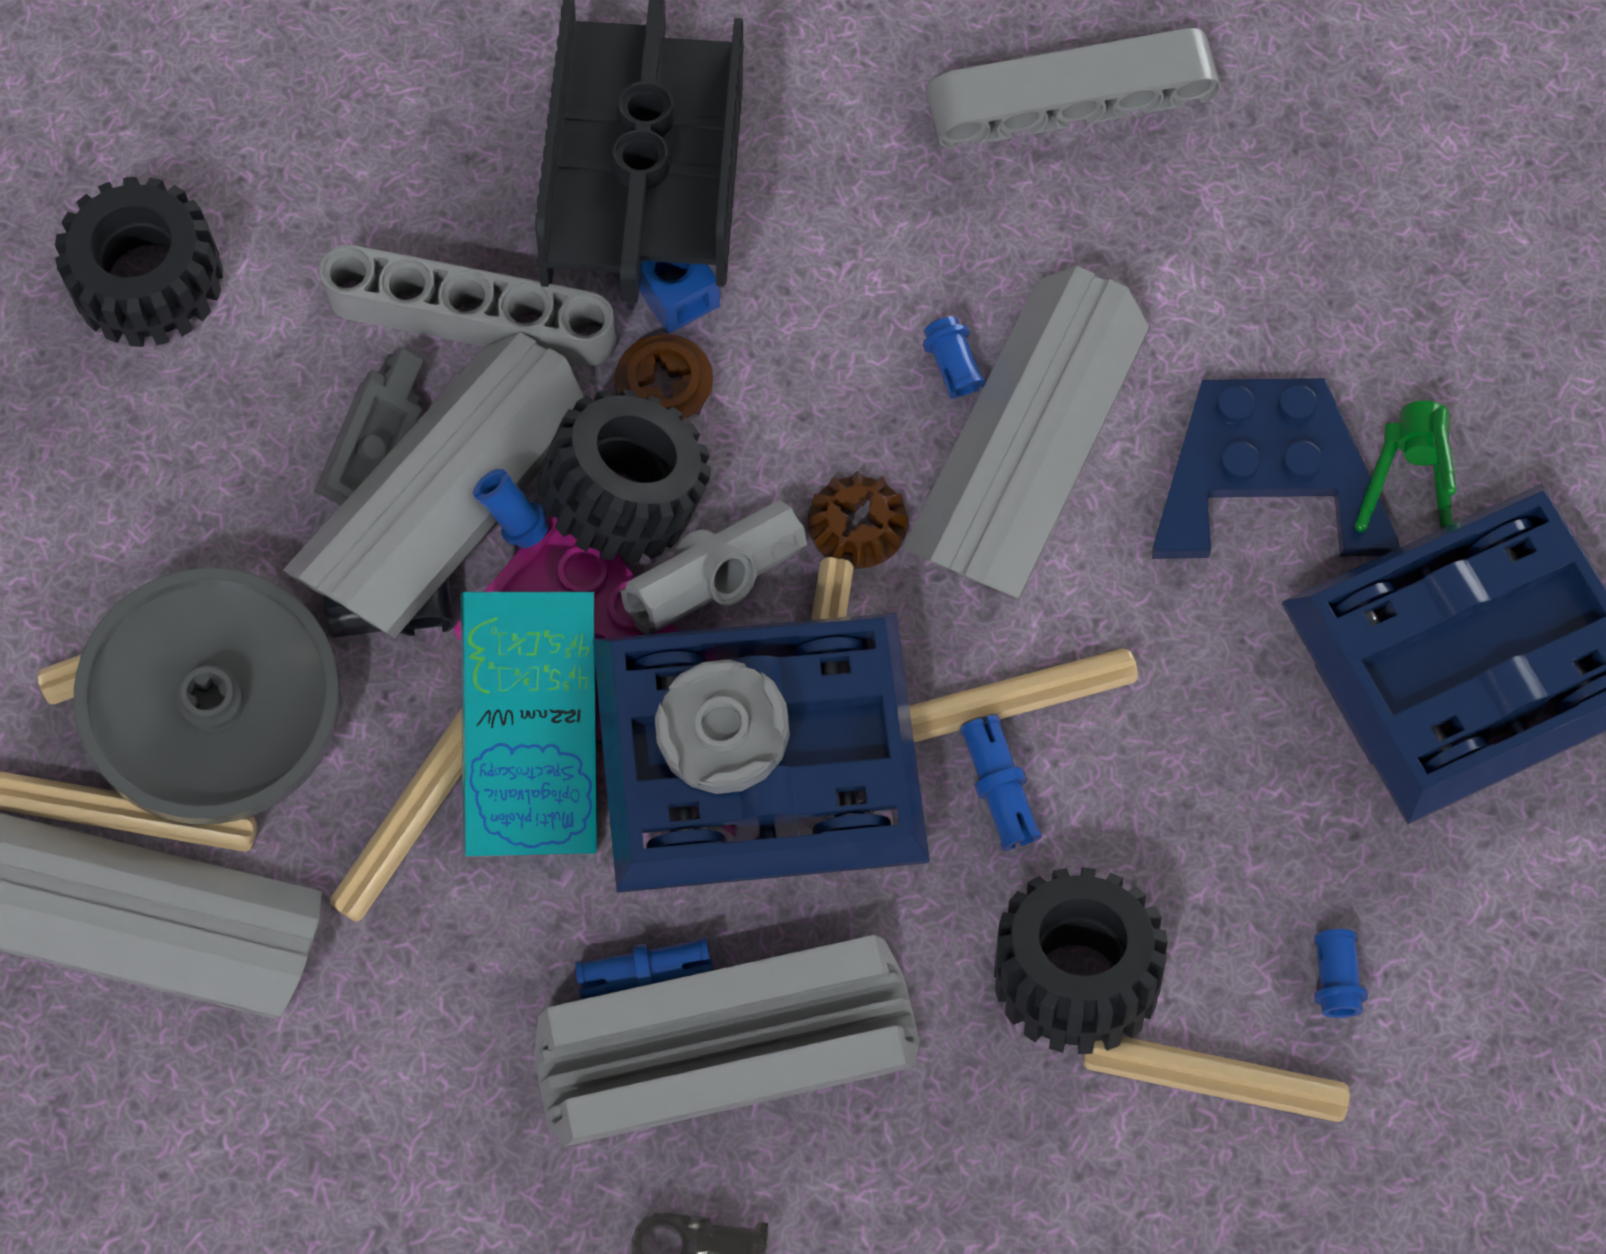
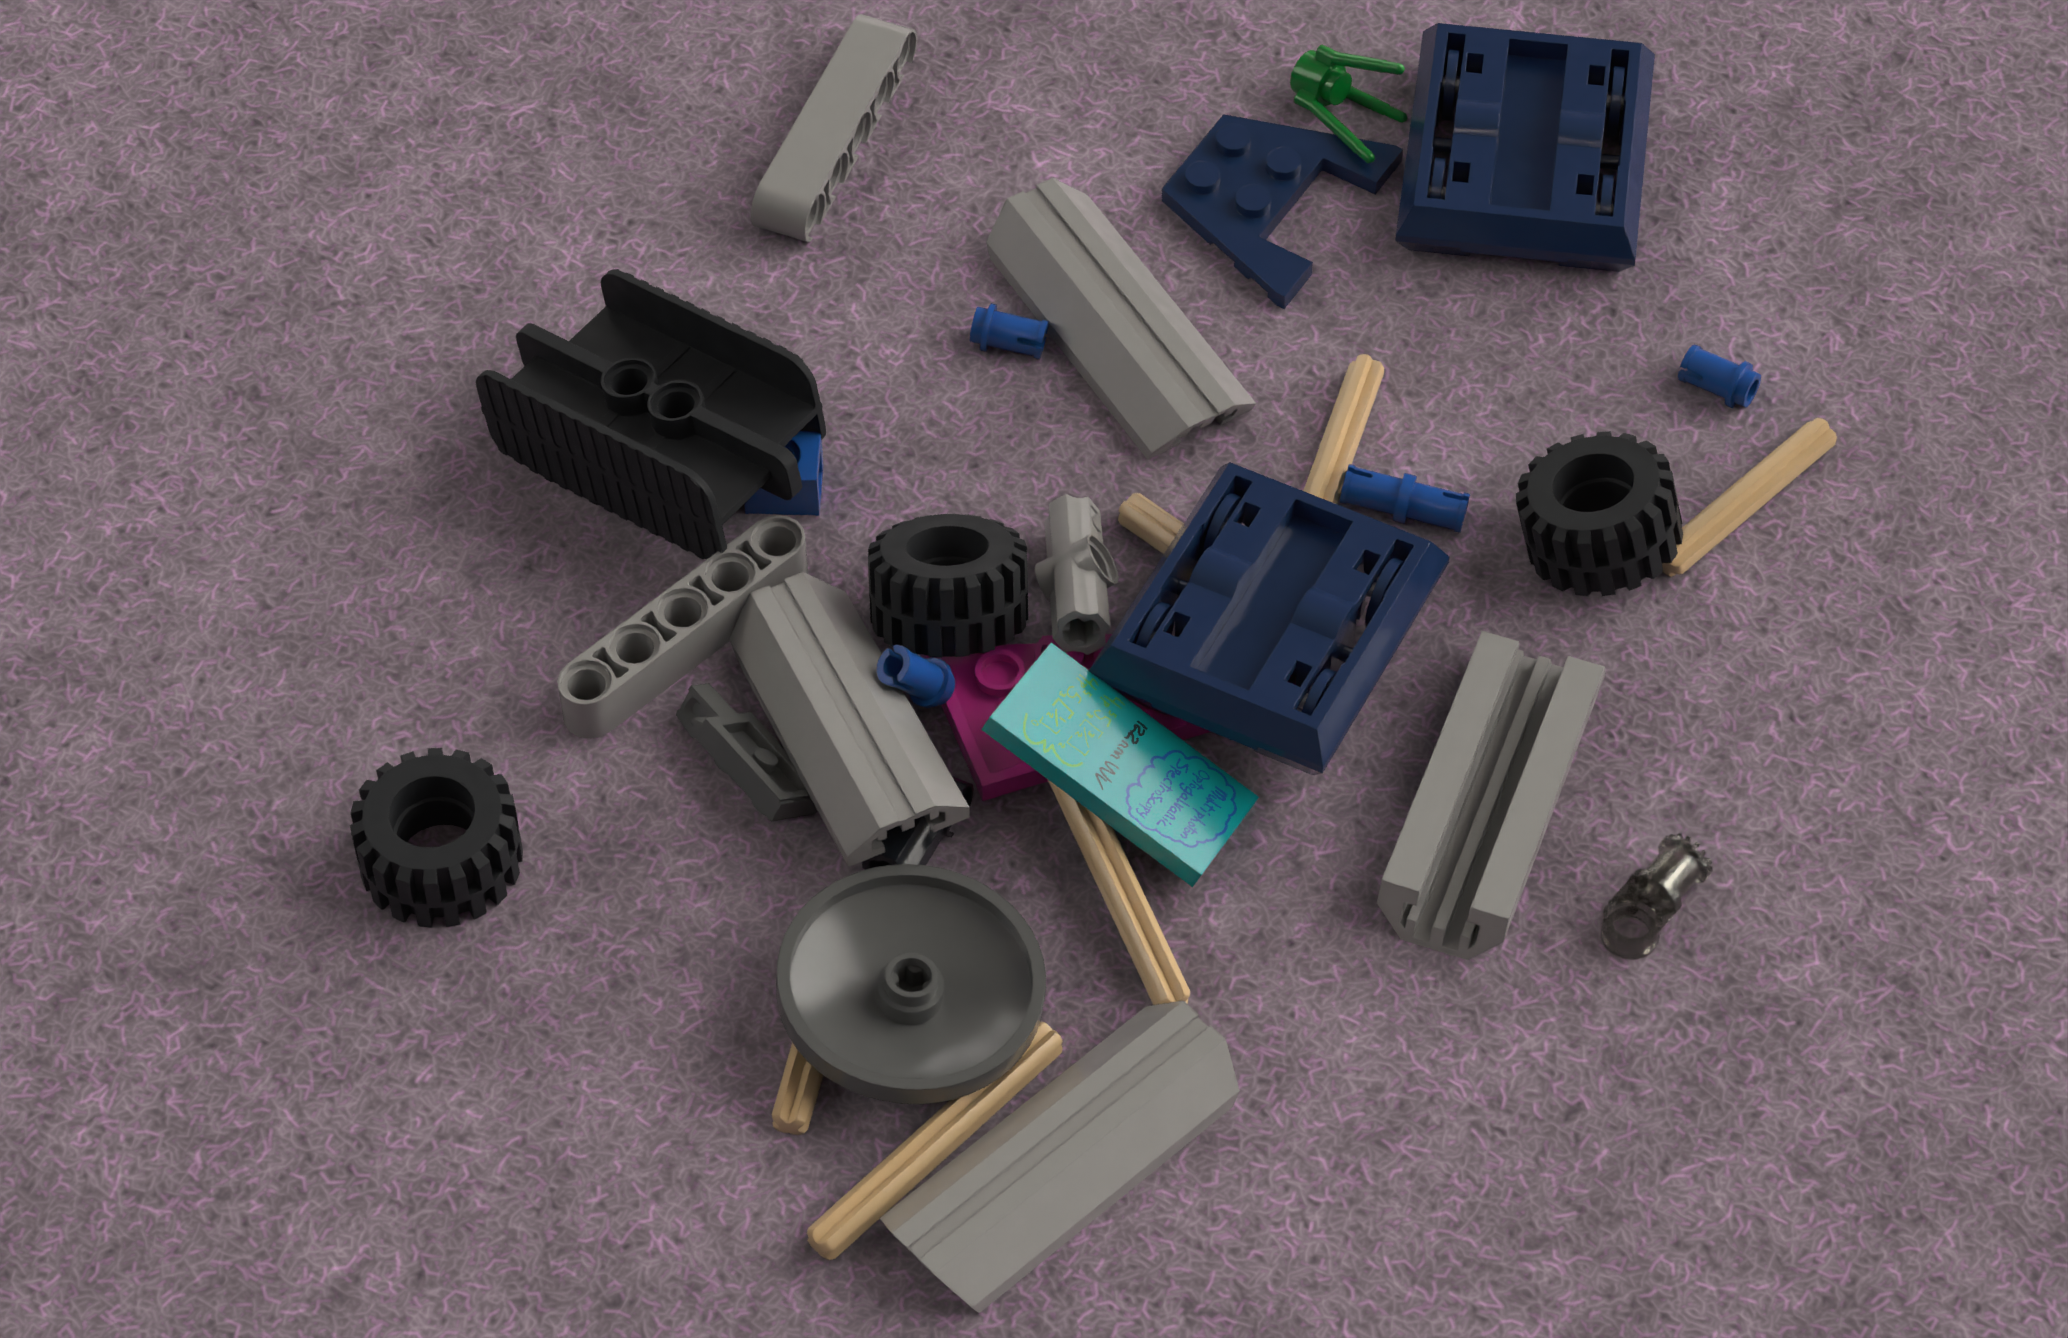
camera: 55 degrees left, 15 degrees down
blue pin [575,937,713,1000] -> none
reddish brown gear [614,334,713,421] -> none
light grey tile [655,659,790,794] -> none
reddish brown gear [808,471,908,569] -> none

